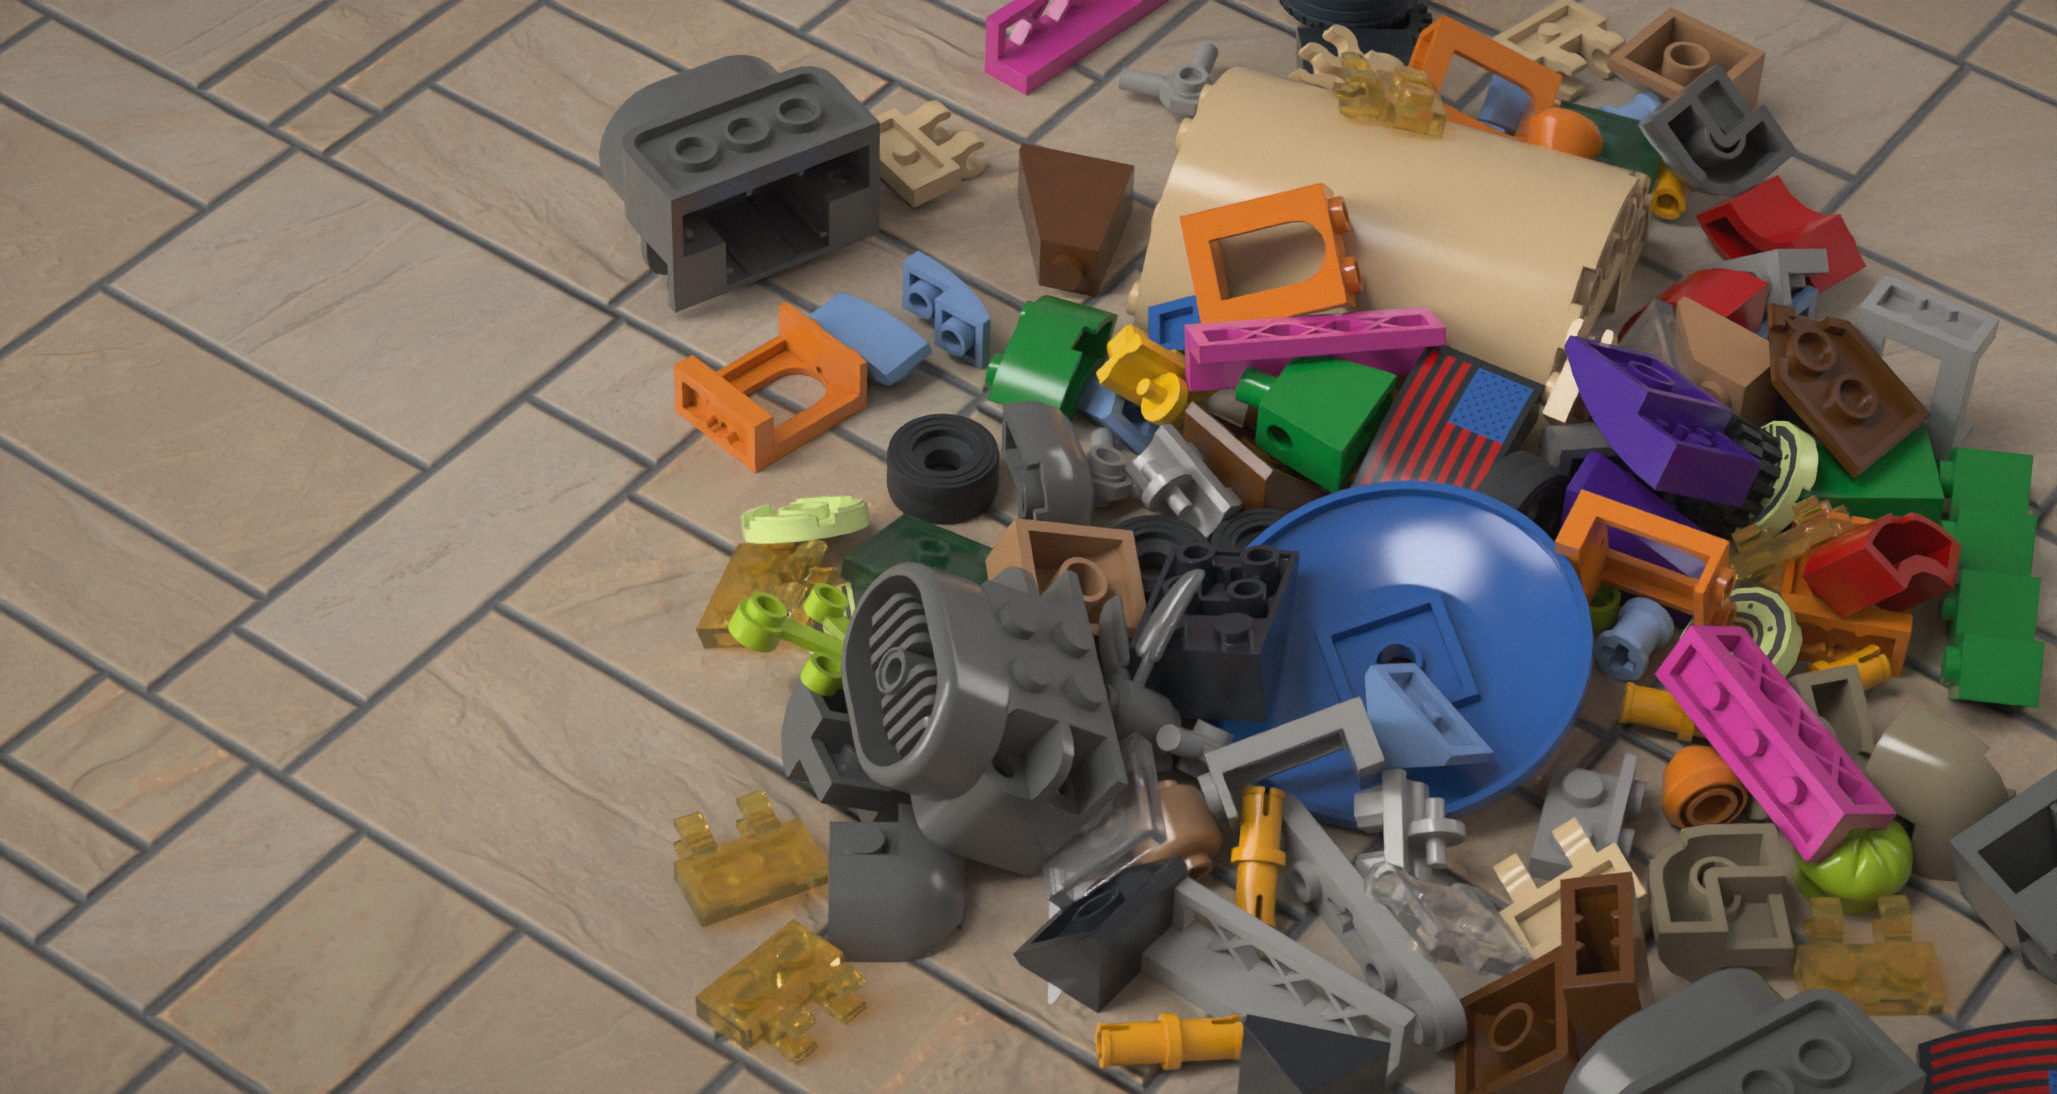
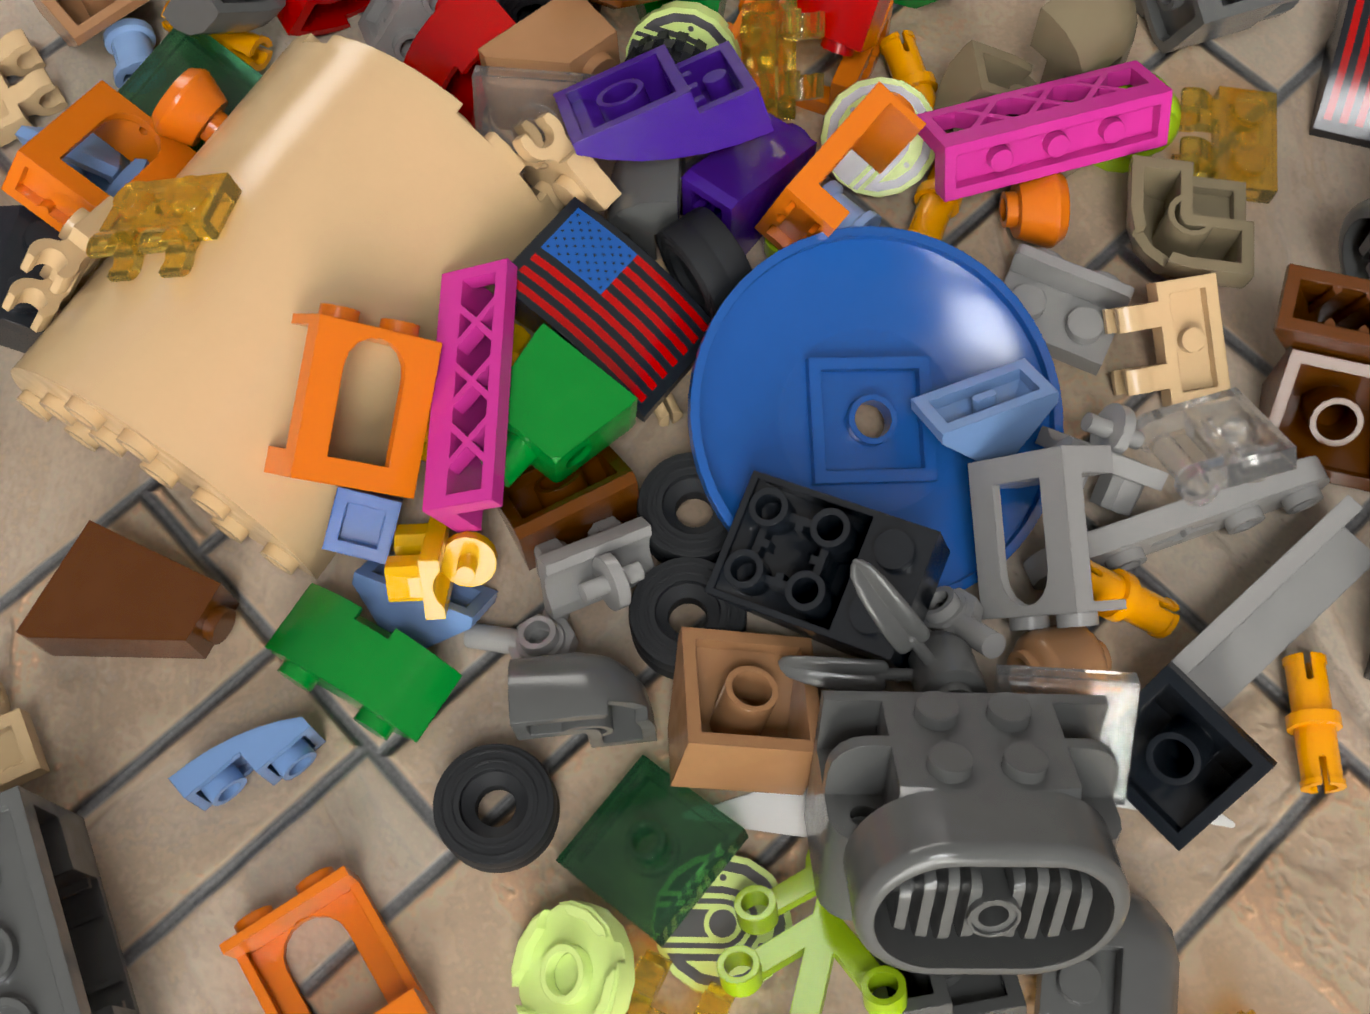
camera: 75 degrees left, 25 degrees up
medium blue slope [808,292,932,386] -> none

